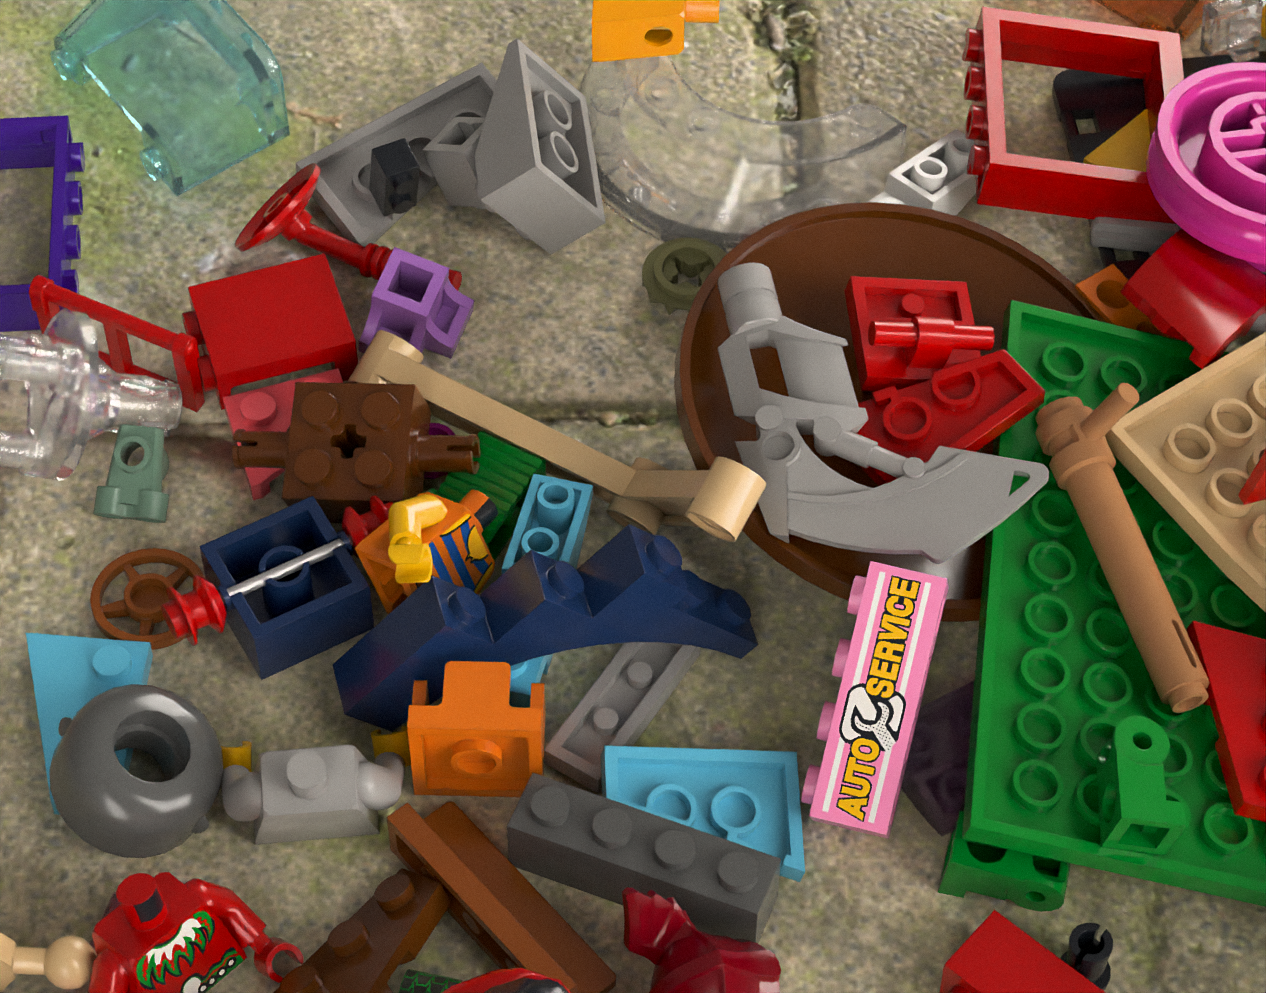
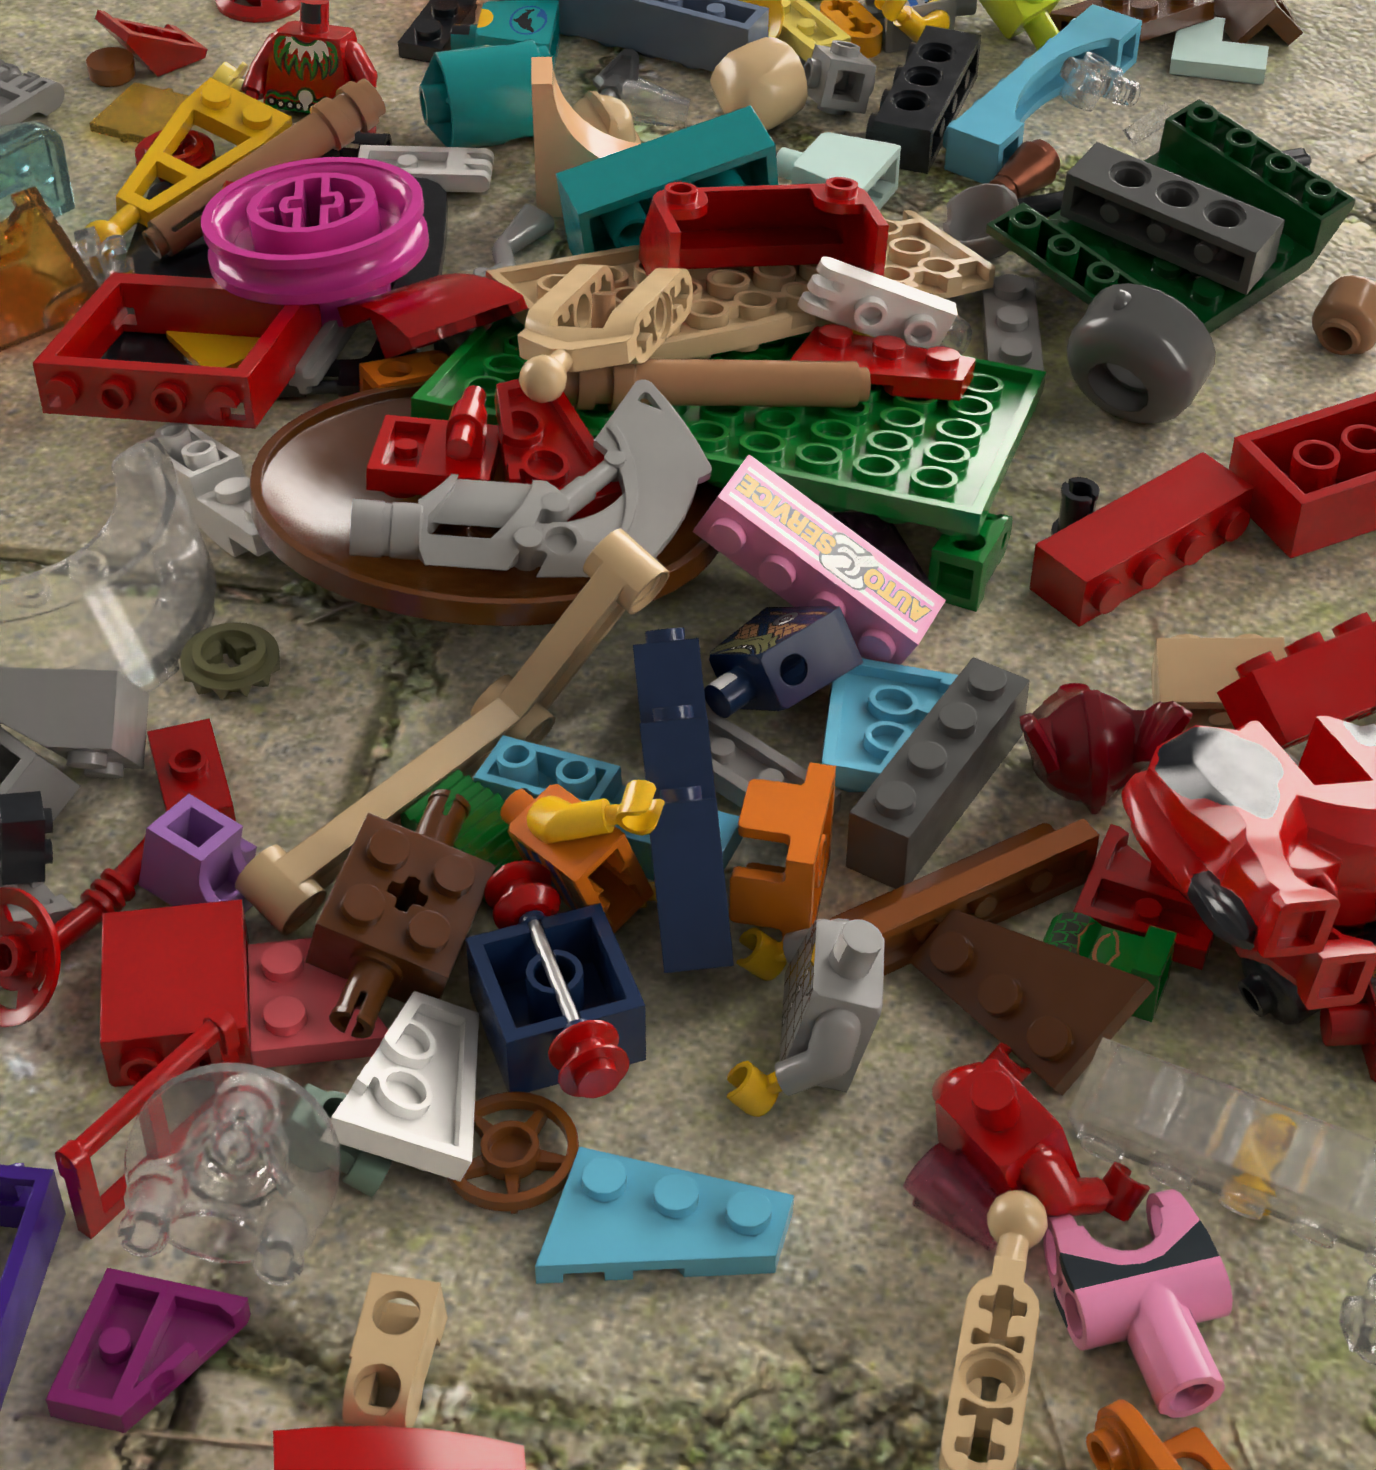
camera: 80 degrees left, 10 degrees down
dark grey piece [49,684,223,858] -> none
green leg [1096,716,1186,855] -> none
none -> red plate [147,718,236,821]
none -> white wing [321,991,479,1182]
none -> tan piece [517,264,693,403]
none -> dark blue torso [704,606,863,718]

